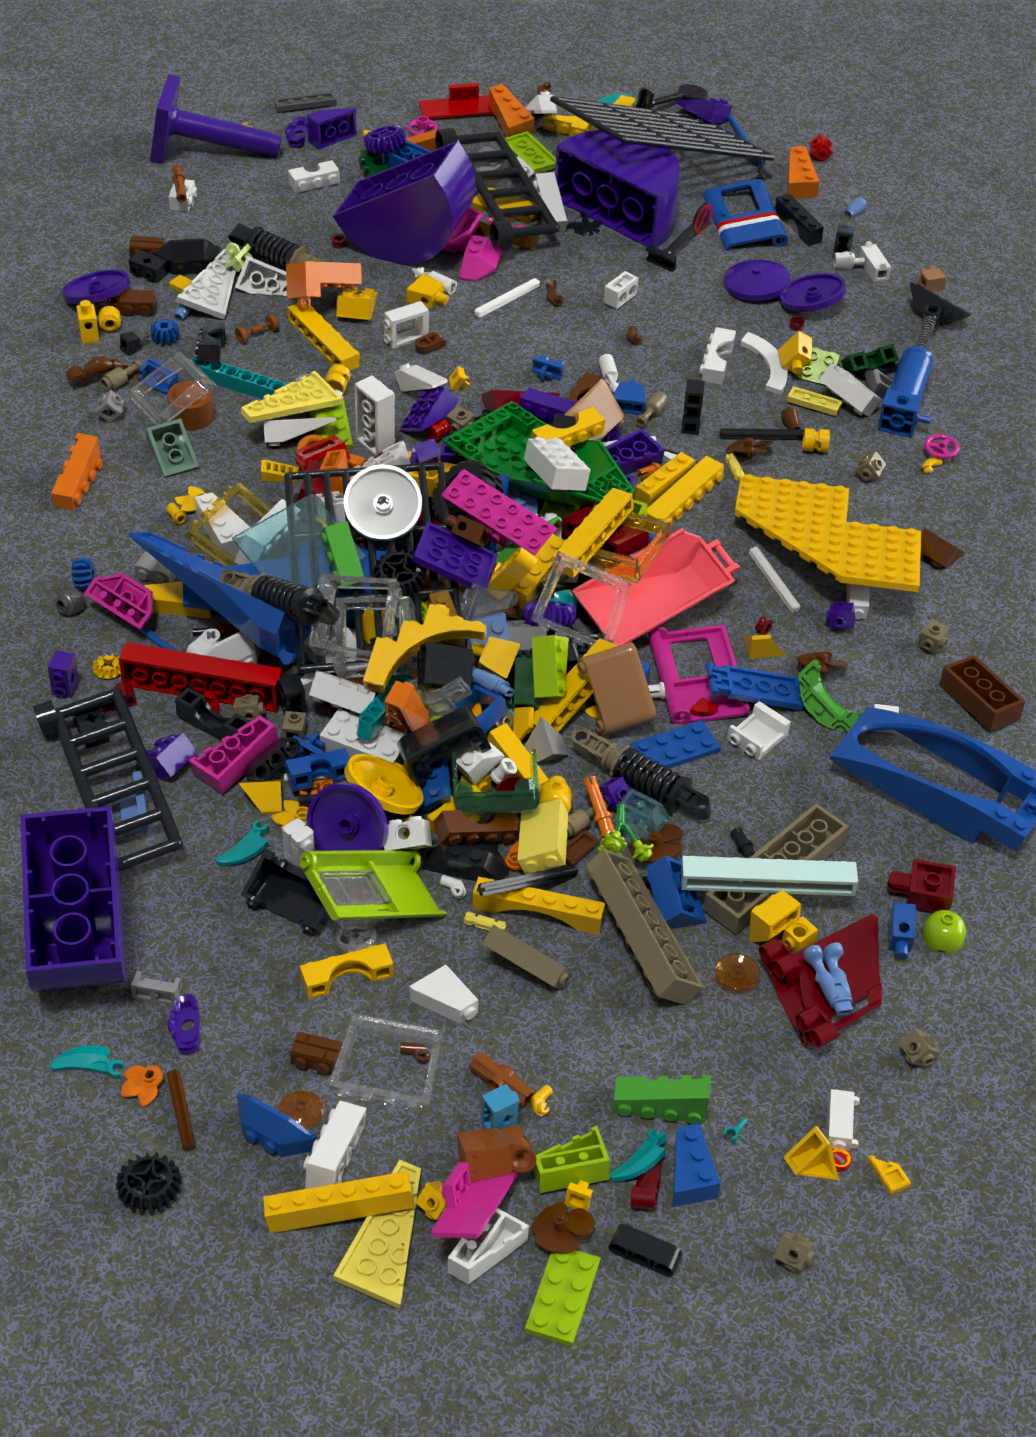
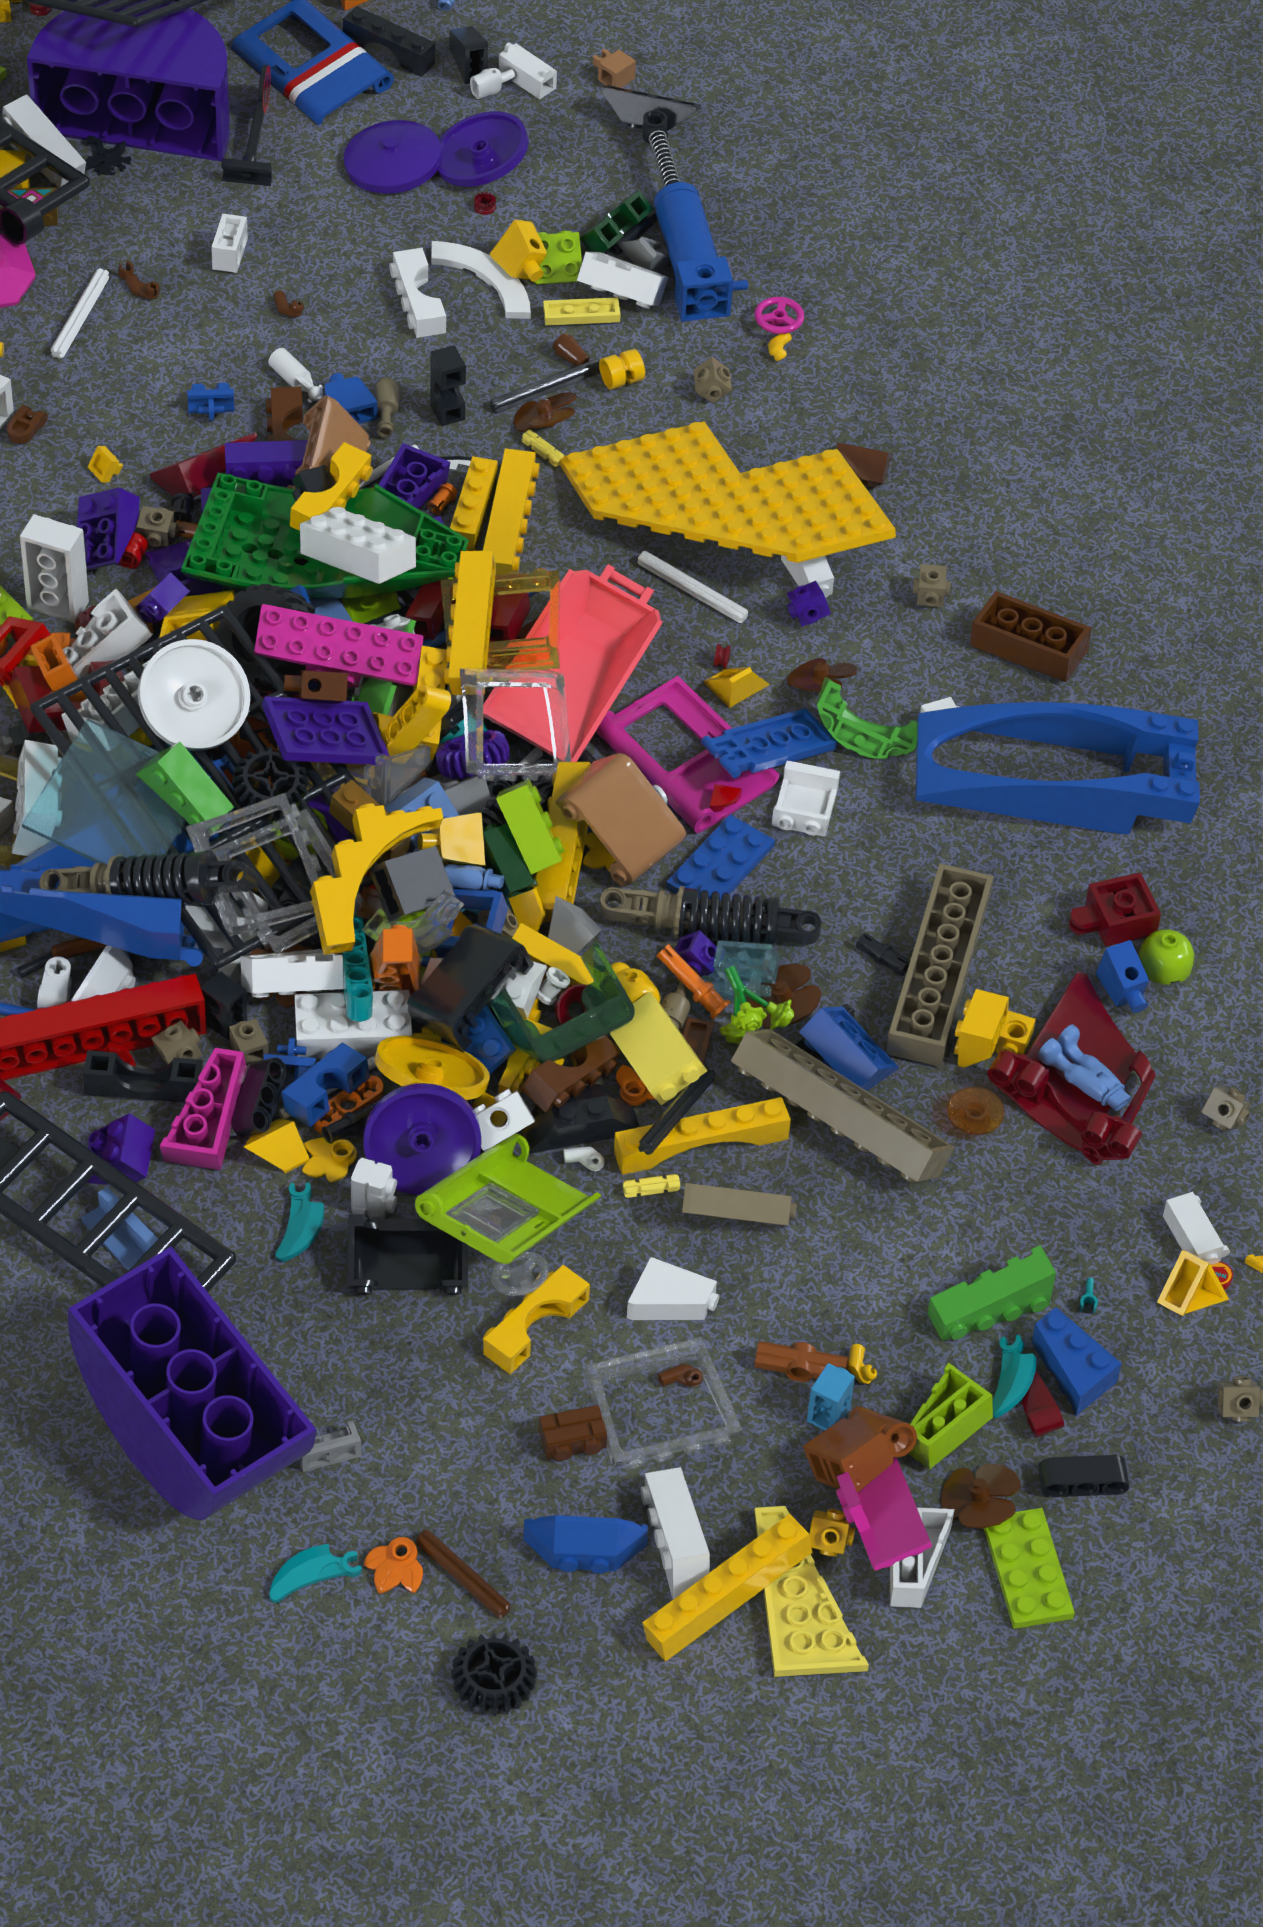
camera: 30 degrees left, 5 degrees up
dark purple piece [167,994,200,1054] -> none
clear orange dish [278,1090,325,1130] -> none
white wedge [394,363,447,392] -> none
yellow tile [565,1180,593,1211] -> none
light aqua brick [681,856,858,896] -> none

